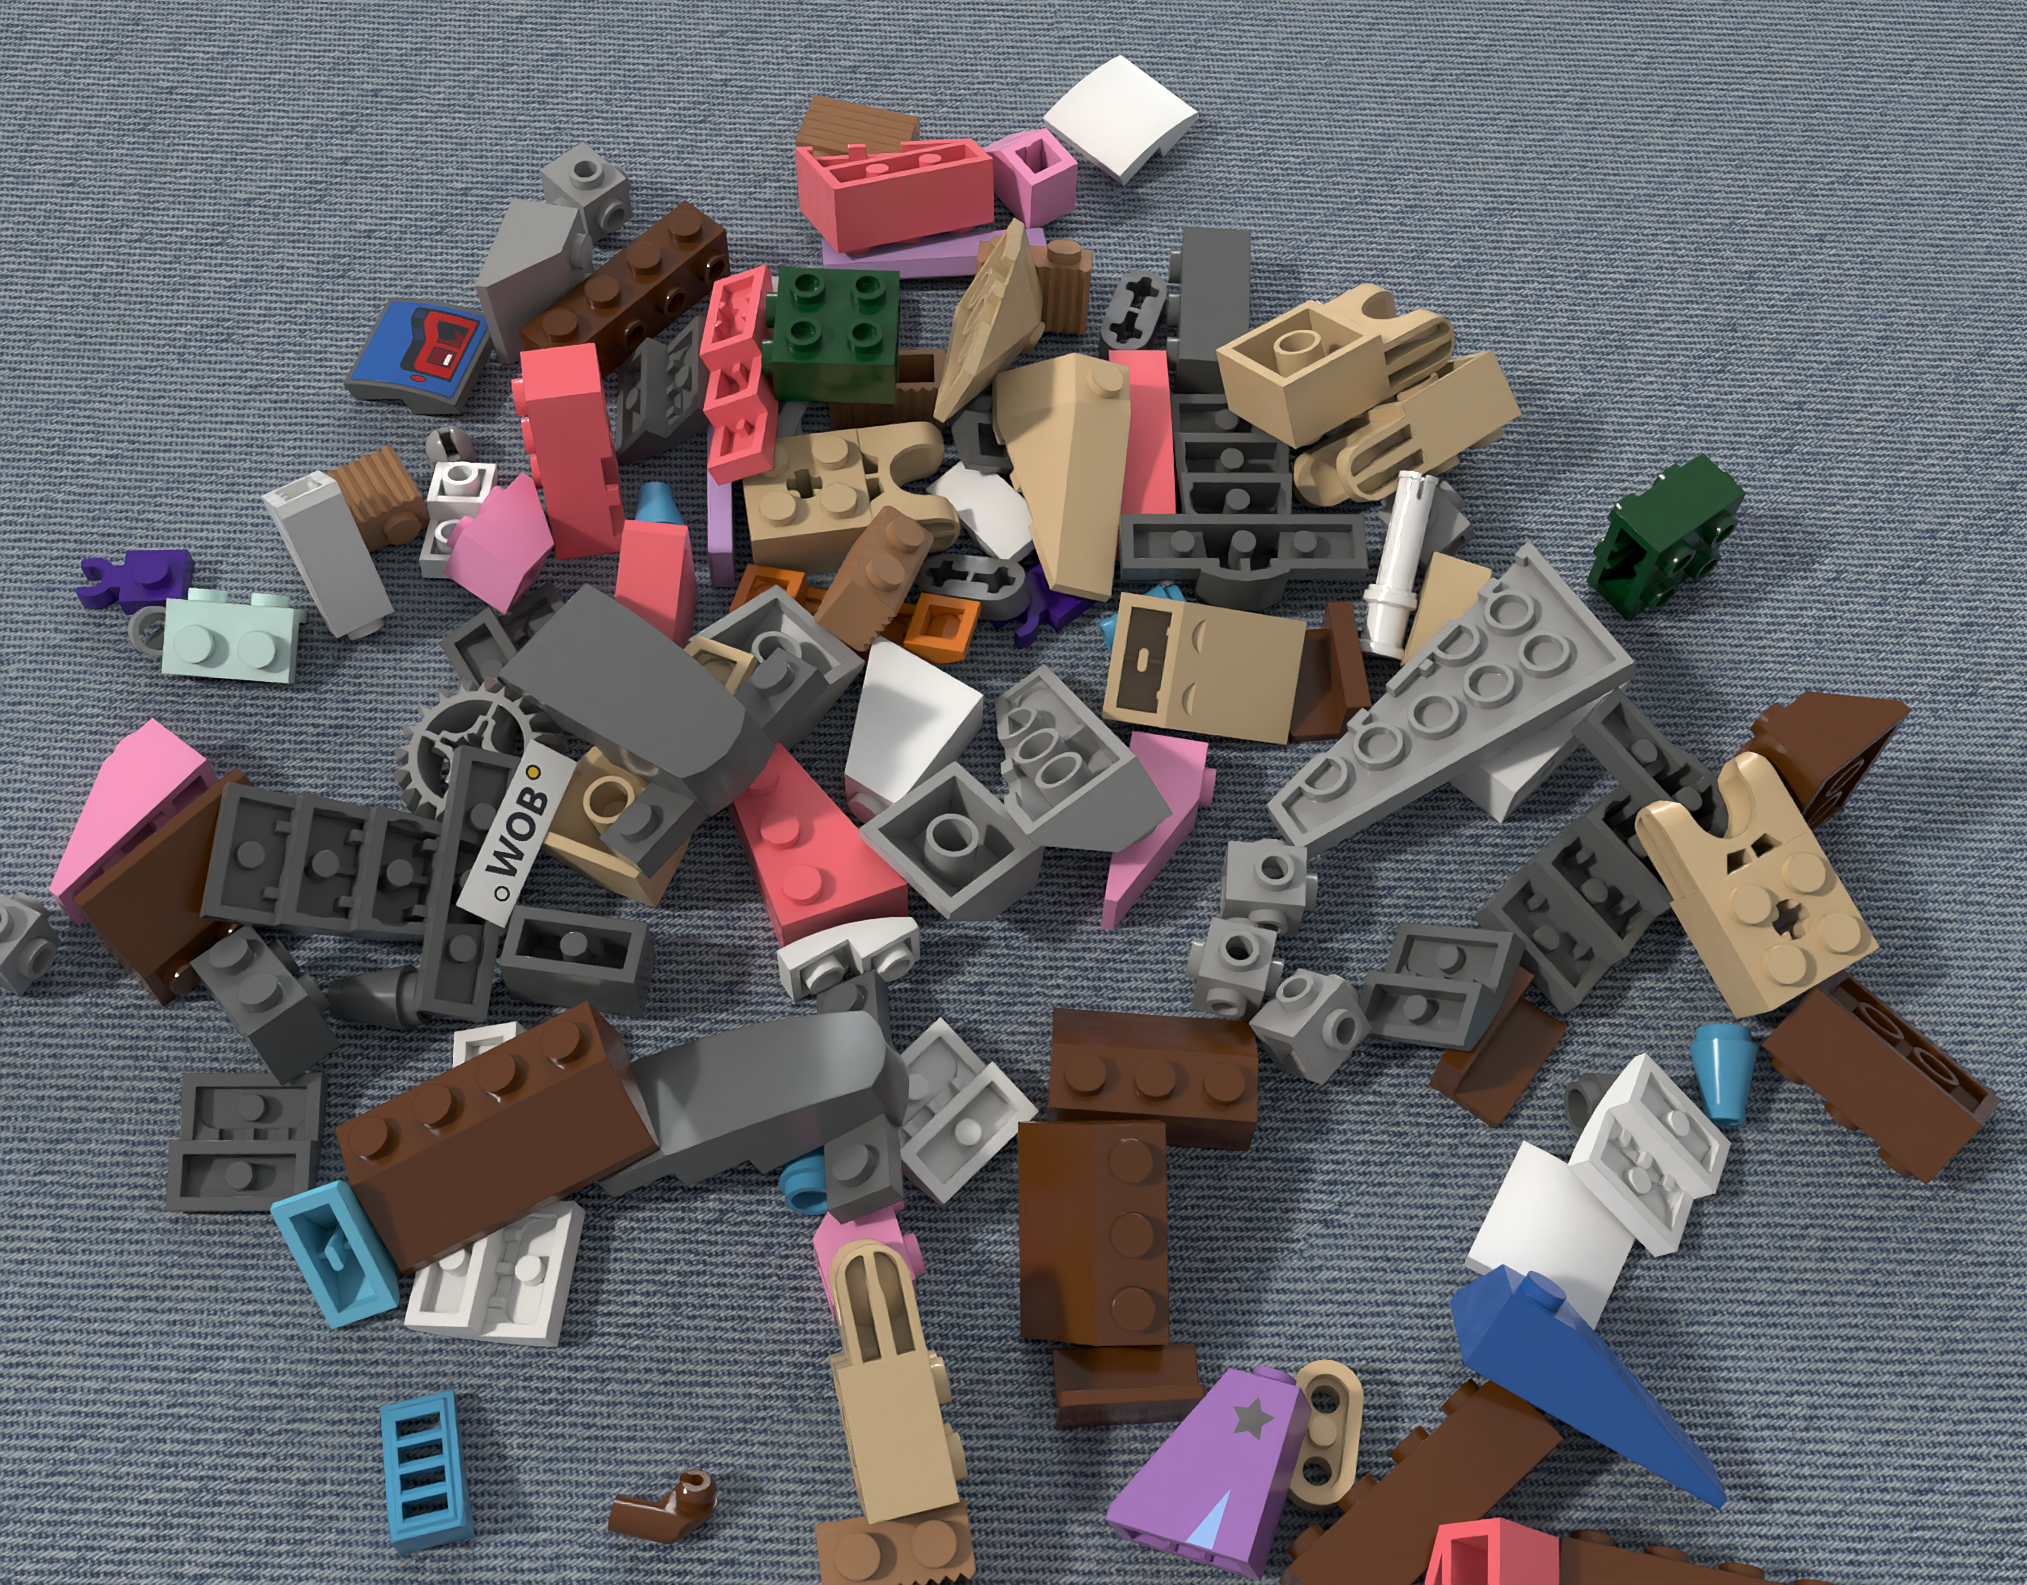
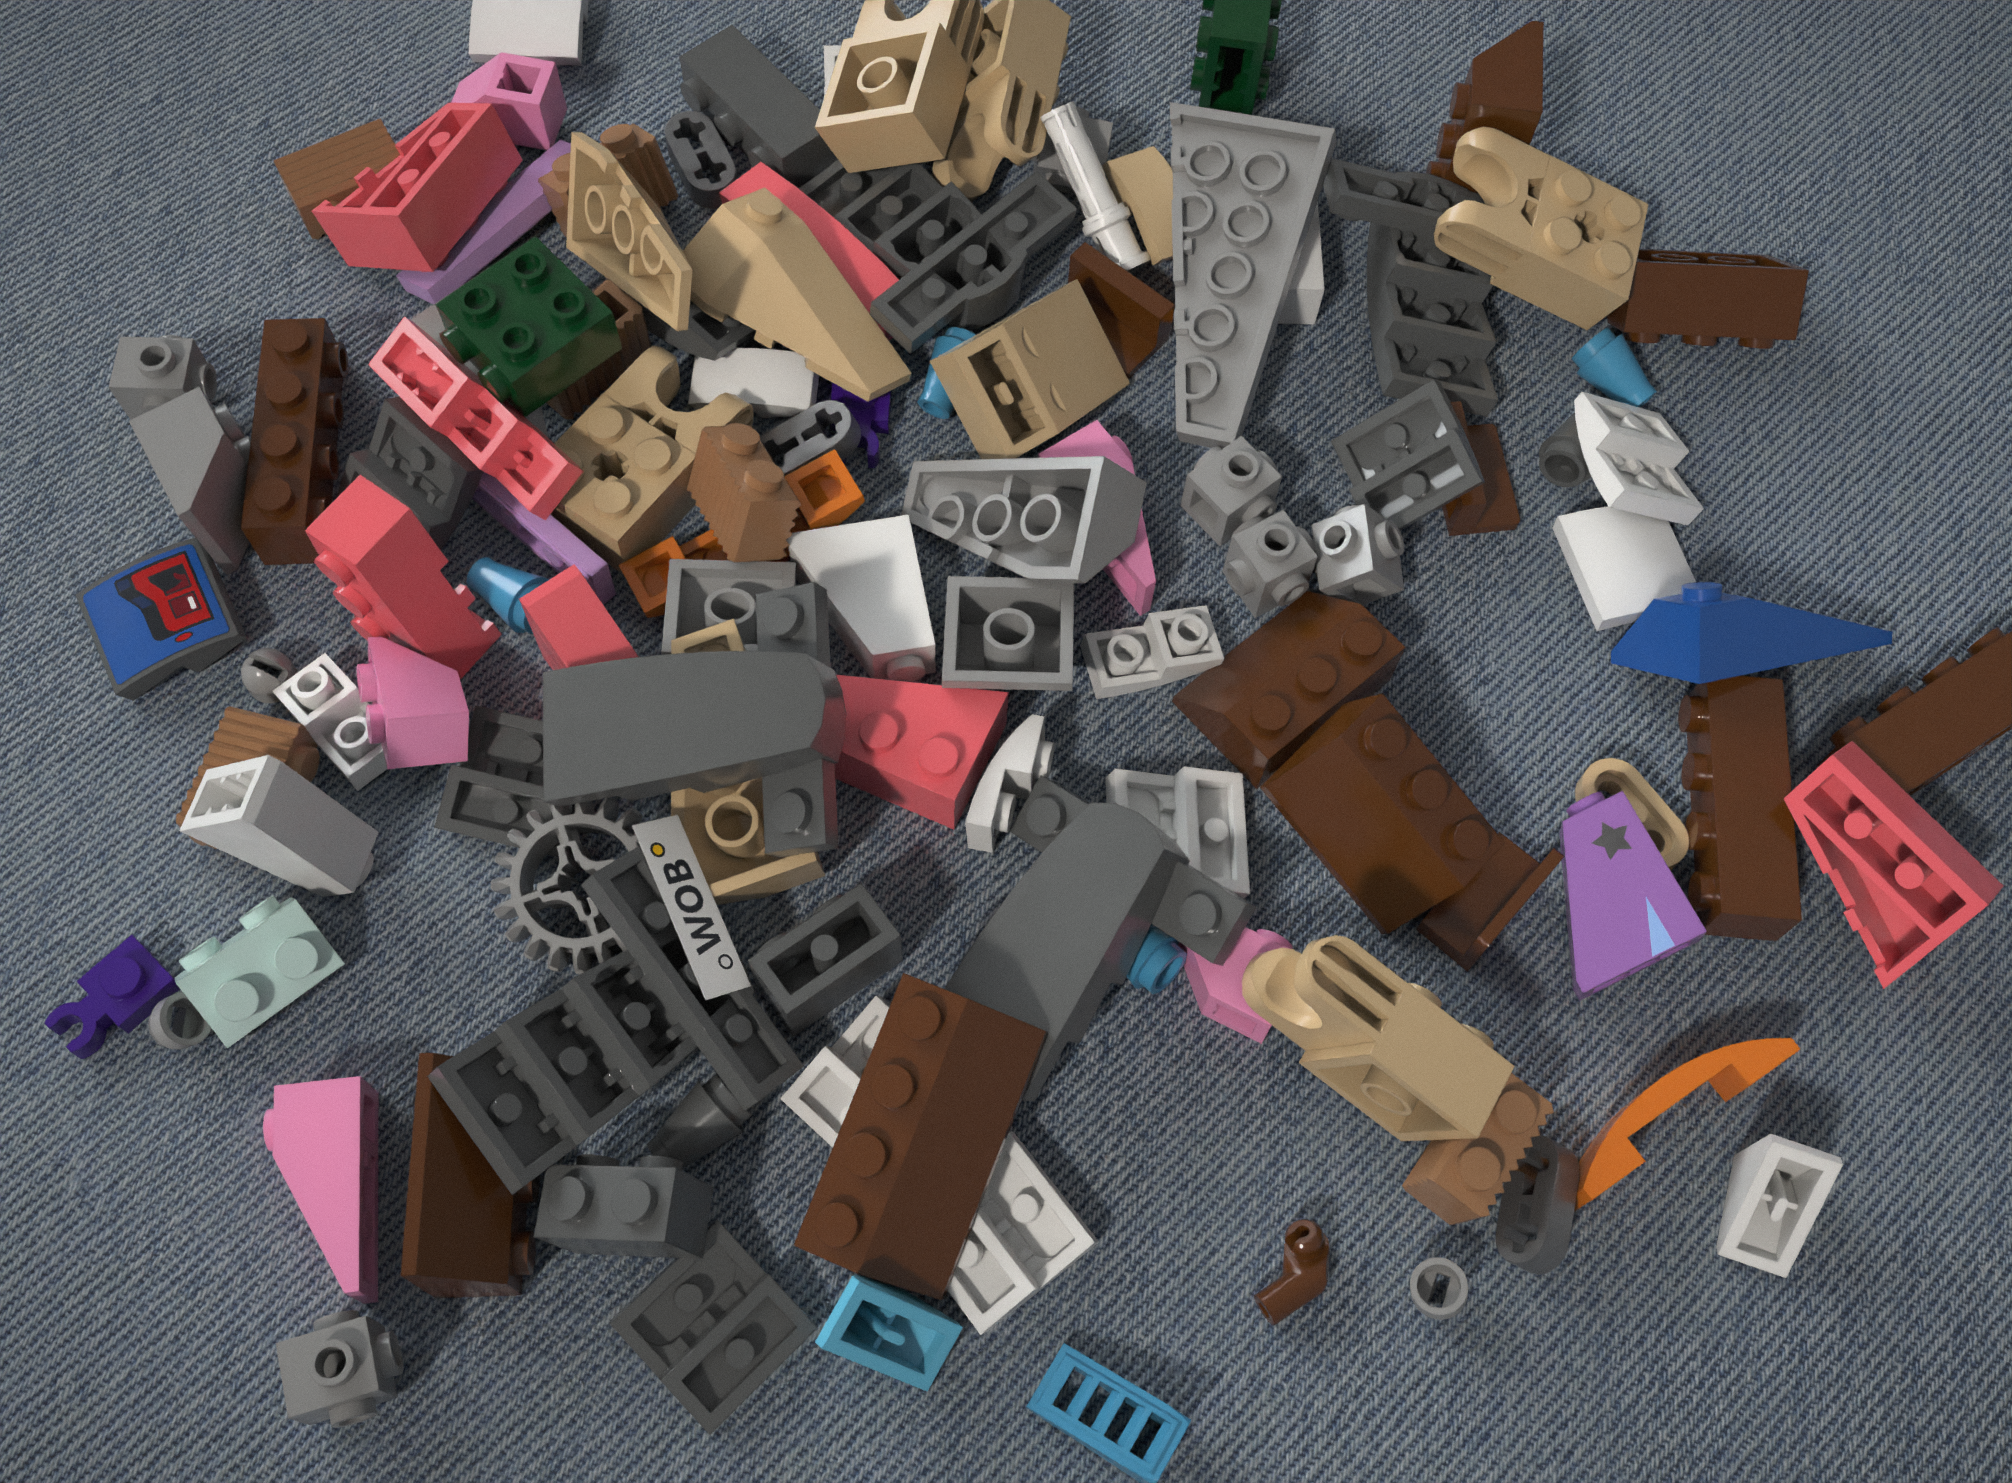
camera: 45 degrees left, 5 degrees up
none -> white slope [1080,605,1224,699]

